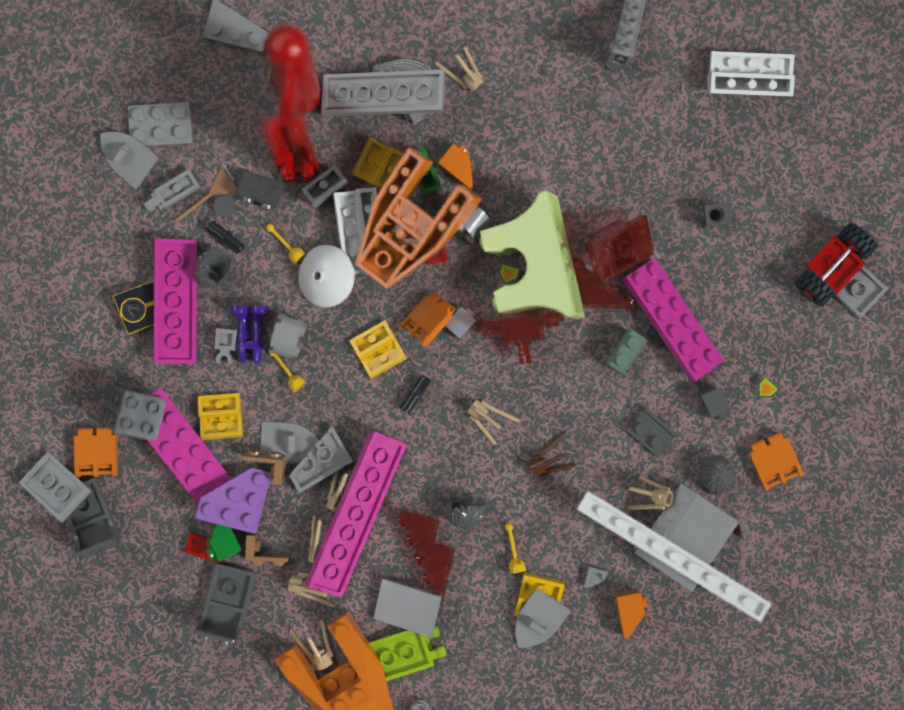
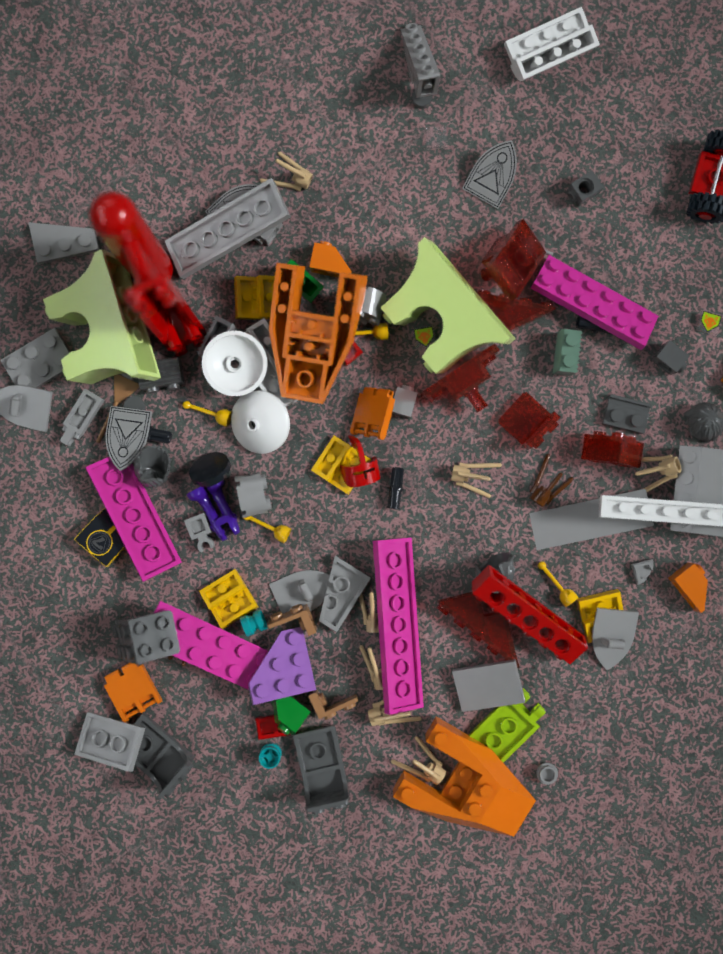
camera: 25 degrees left, 0 degrees up
none -> yellowish green piece [43,249,161,384]
none -> light grey shield [105,406,152,471]
none -> black tile [189,452,231,487]
none -> white dish [202,331,267,396]
none -> teal wheel [240,609,268,637]
none -> teal wheel [259,742,282,769]
none -> red helmet [340,435,380,487]
none -> yellow hinge [355,323,388,340]
none -> light grey shield [462,140,517,209]
none -> red brick [472,565,588,664]
none -> clear red bracket [498,392,560,450]
none -> light grey sticker [529,489,654,550]
none -> clear red brick [581,431,644,468]

